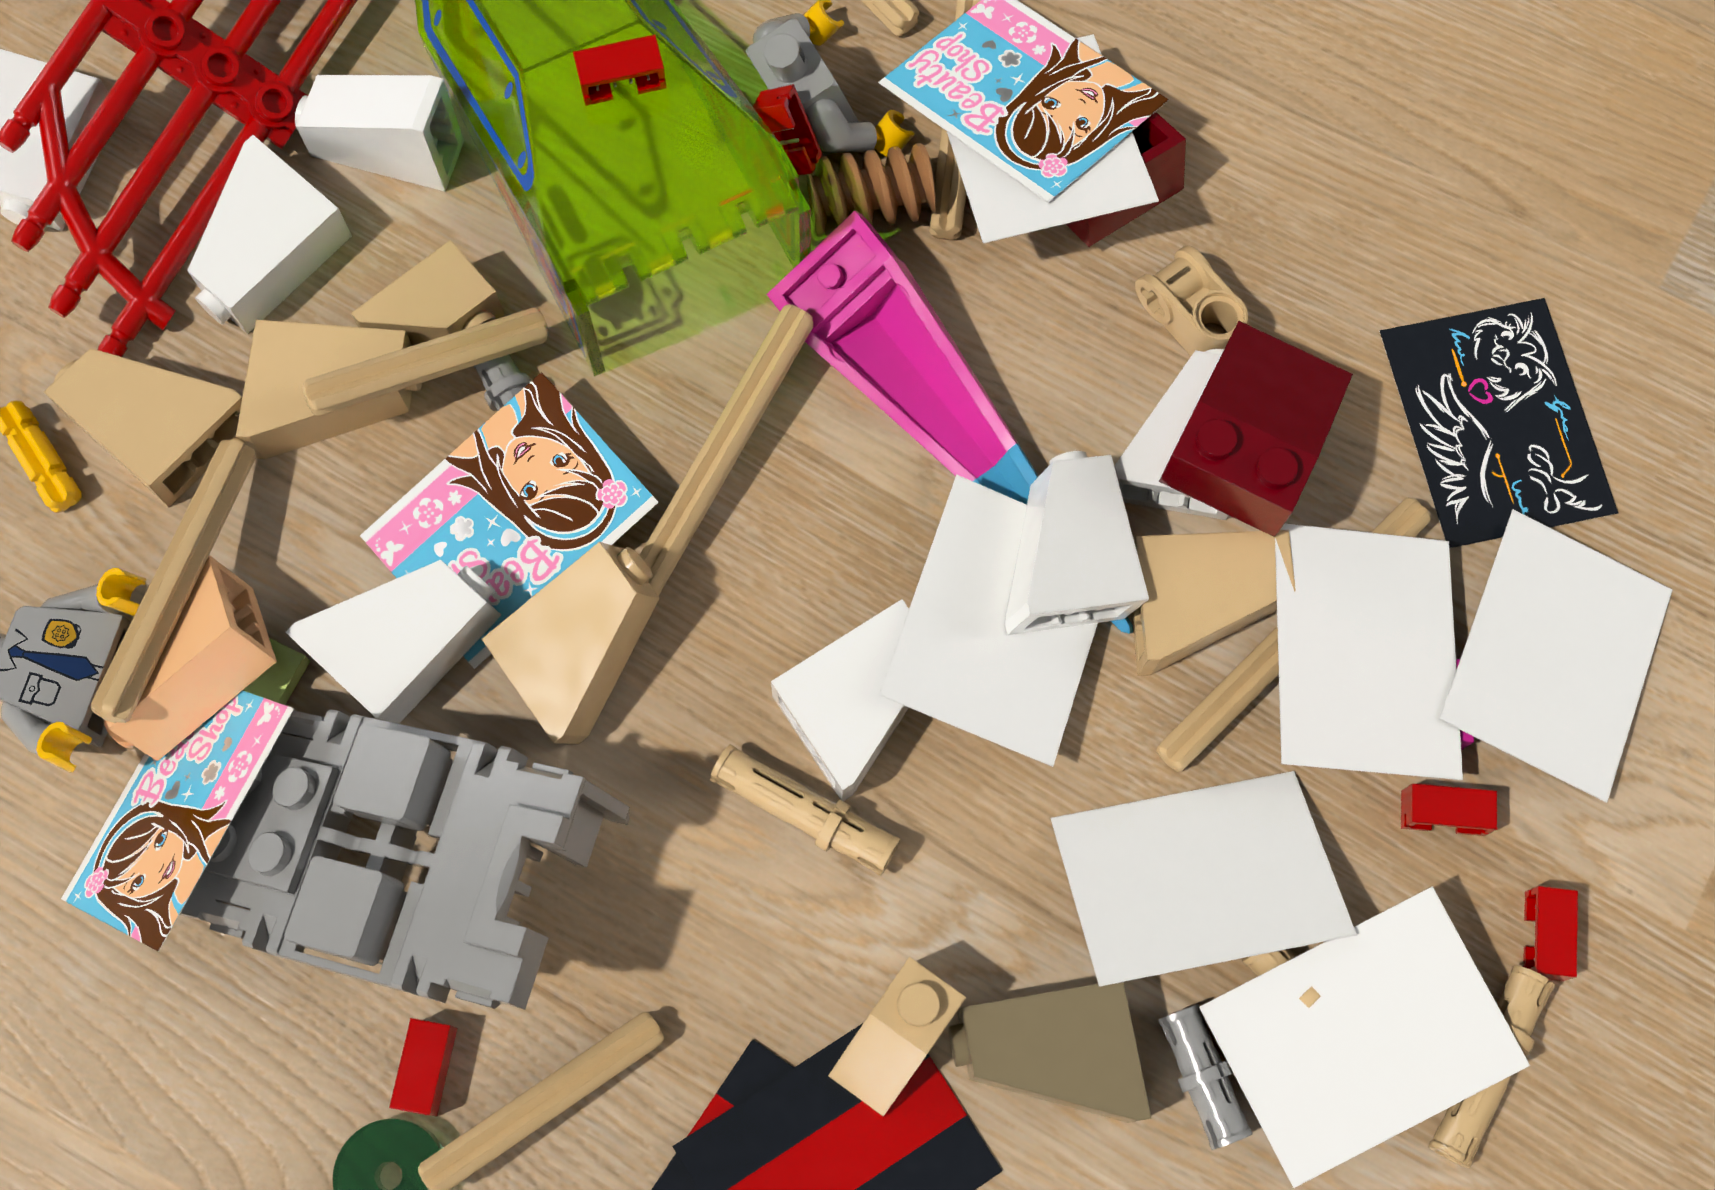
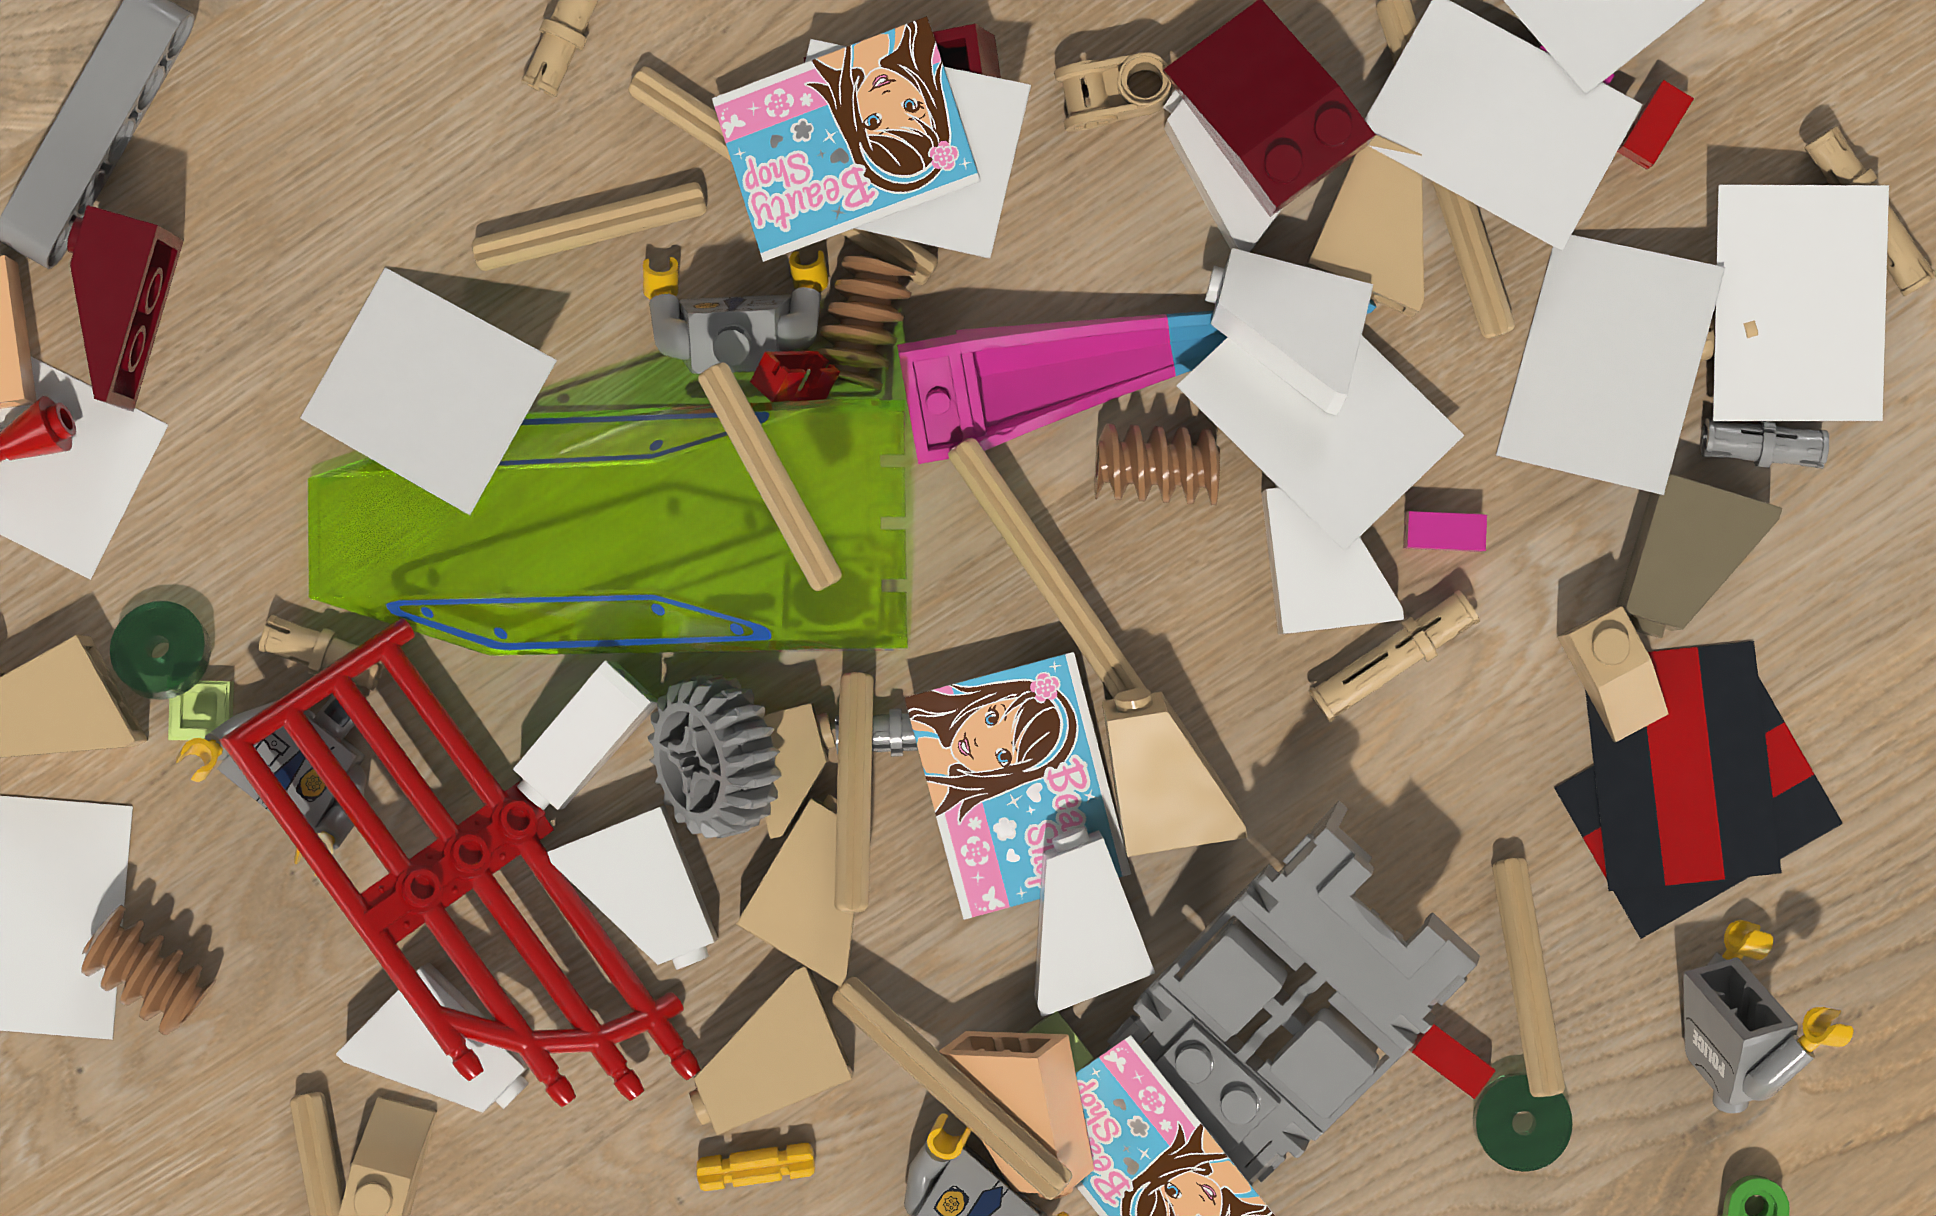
camera: 60 degrees left, 15 degrees up
red piece [573,34,667,106] -> none
red piece [1523,886,1578,981] -> none
none -> light grey gear [648,674,781,839]
none -> tan axle [698,362,842,591]
none -> medium nougat piece [1094,423,1220,506]
none -> dark pink piece [1403,511,1487,552]

